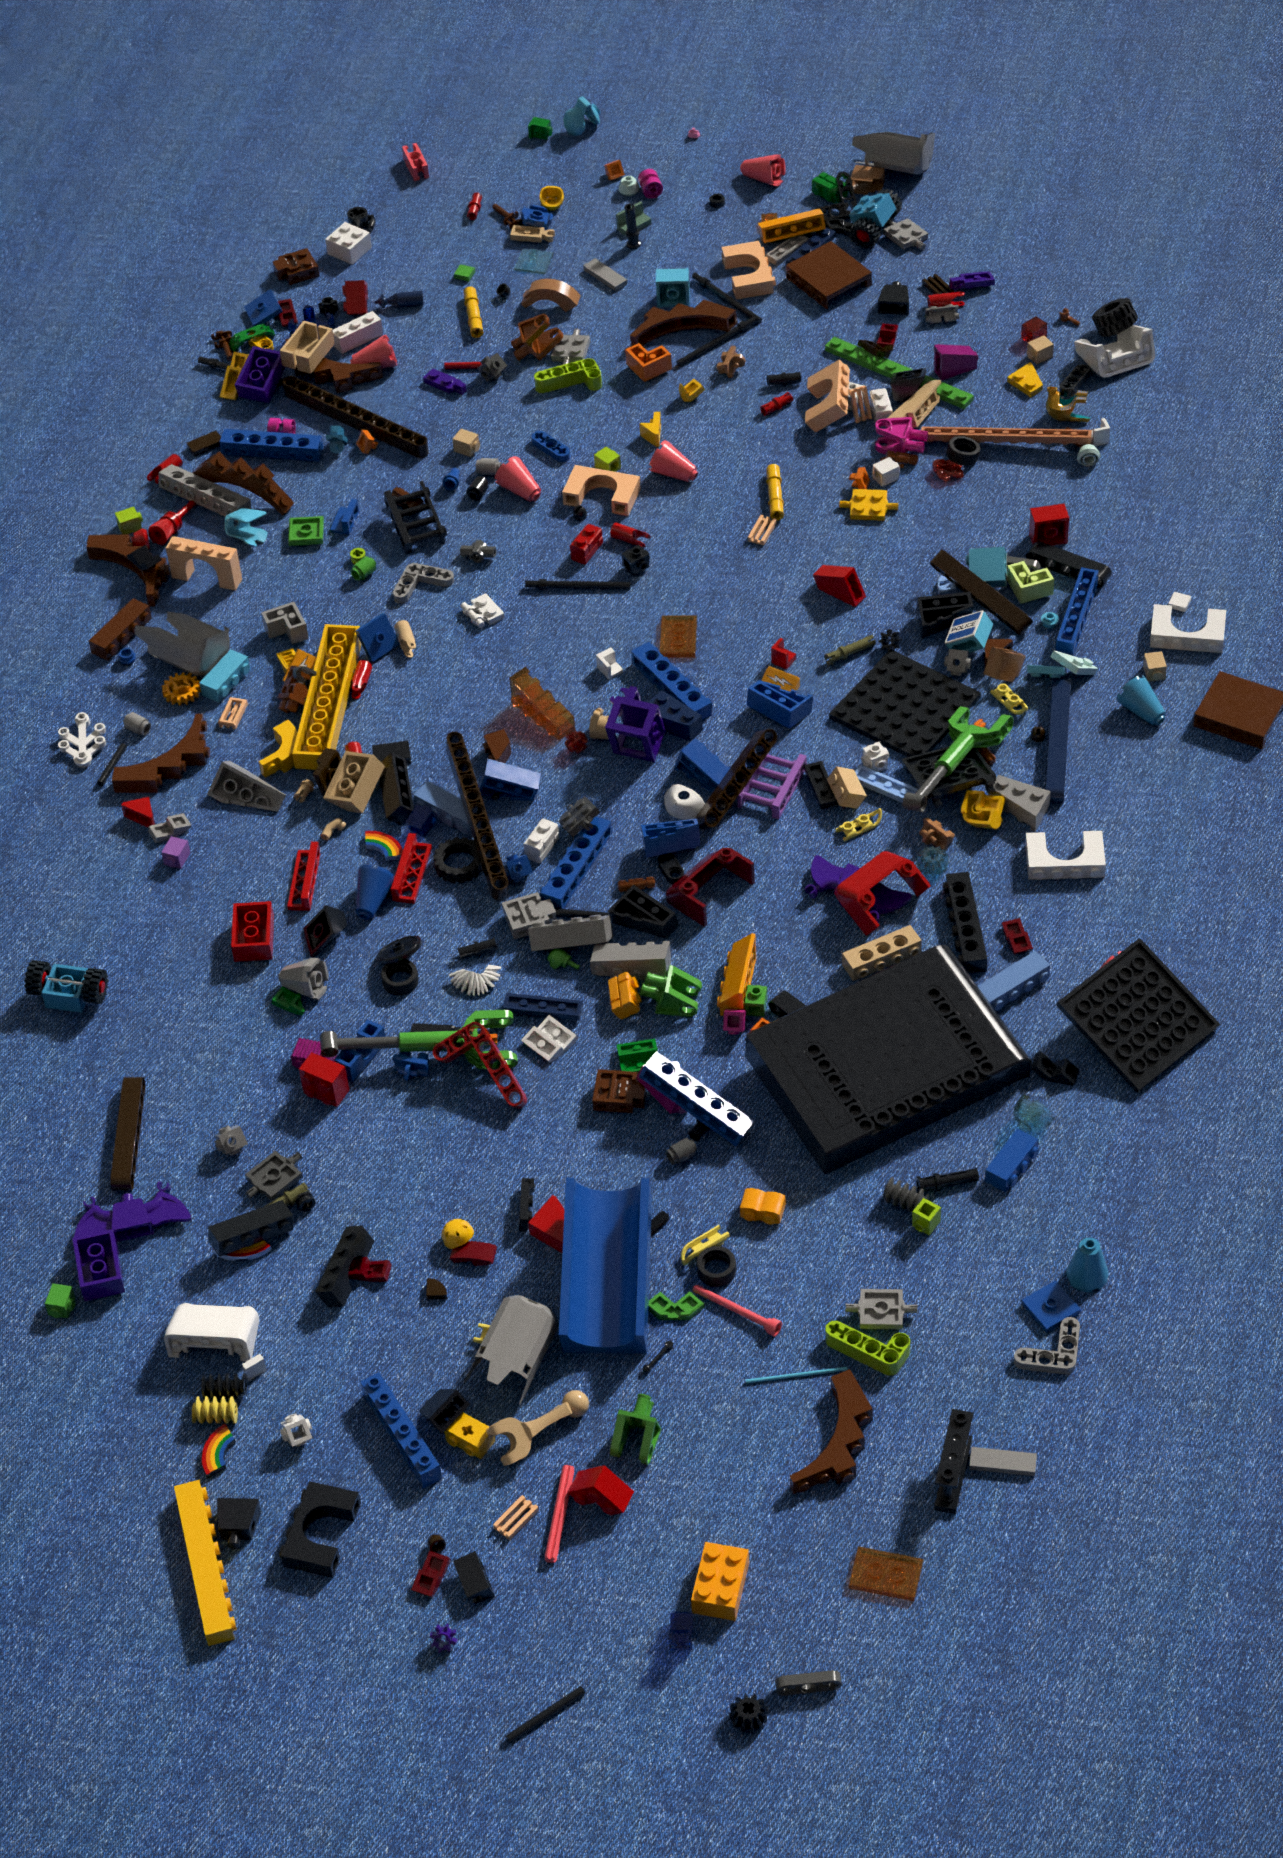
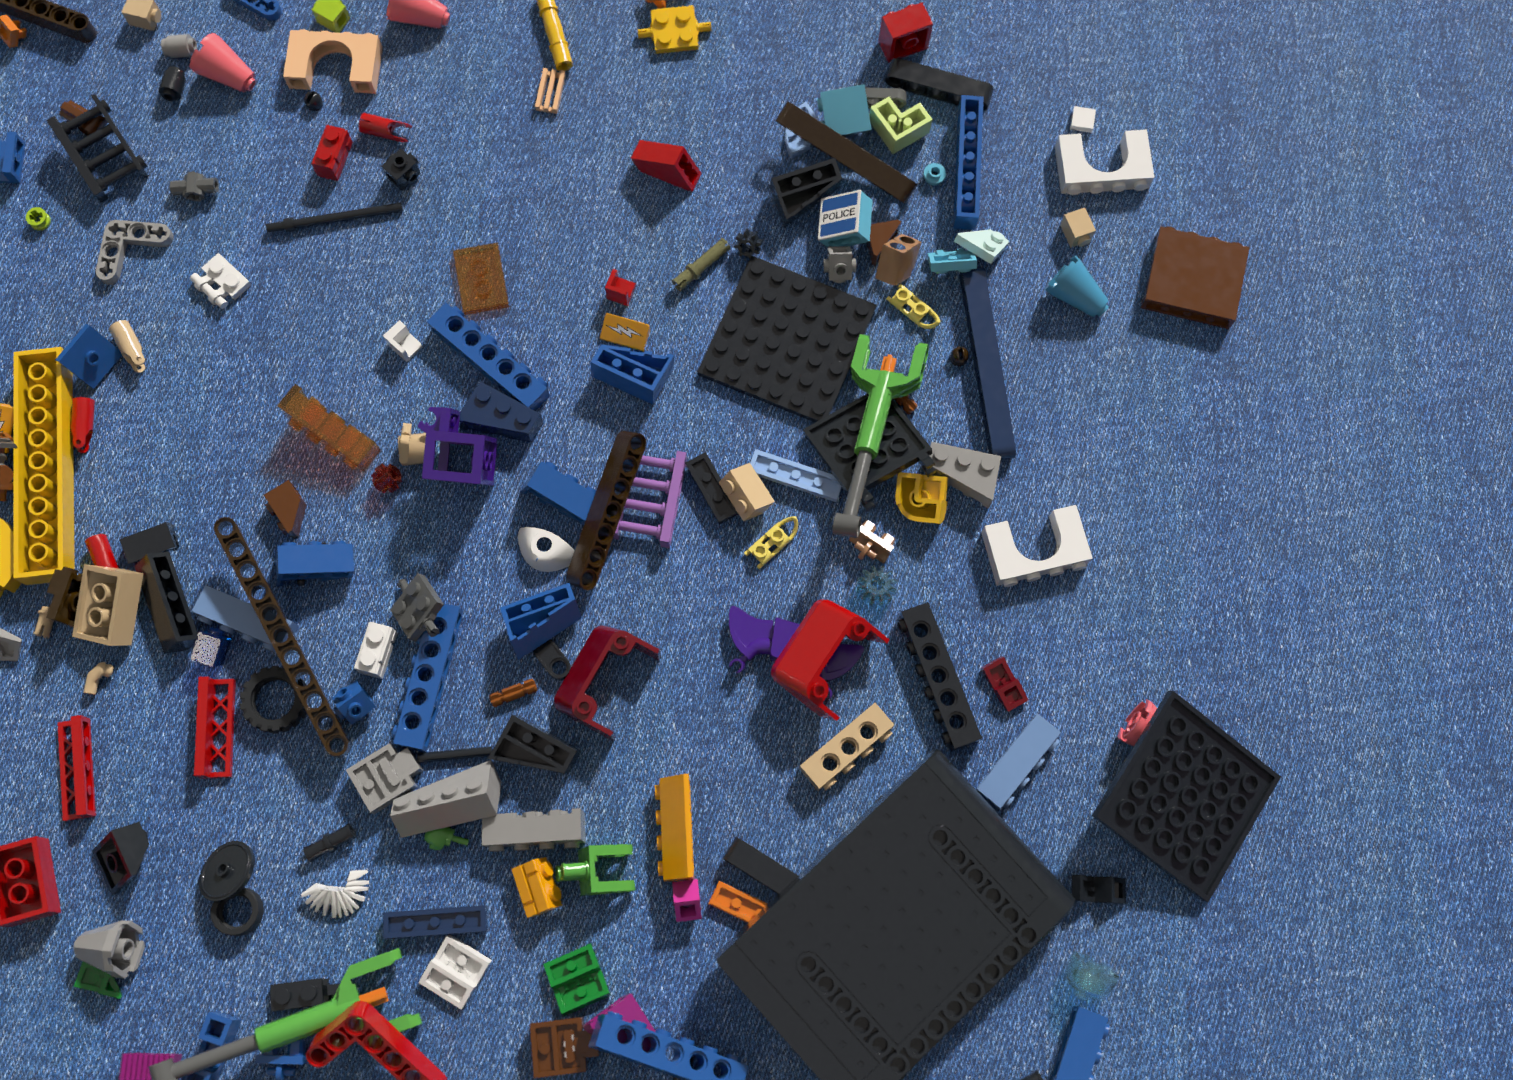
camera: 20 degrees left, 25 degrees up
bright green brick [350,556,376,581] -> none
blue cone [356,865,394,920] -> none
tile [365,831,403,861] -> none
blue cone [442,468,460,491] -> none
bright green brick [745,985,768,1017] -> none
white brick [861,742,889,772] -> none

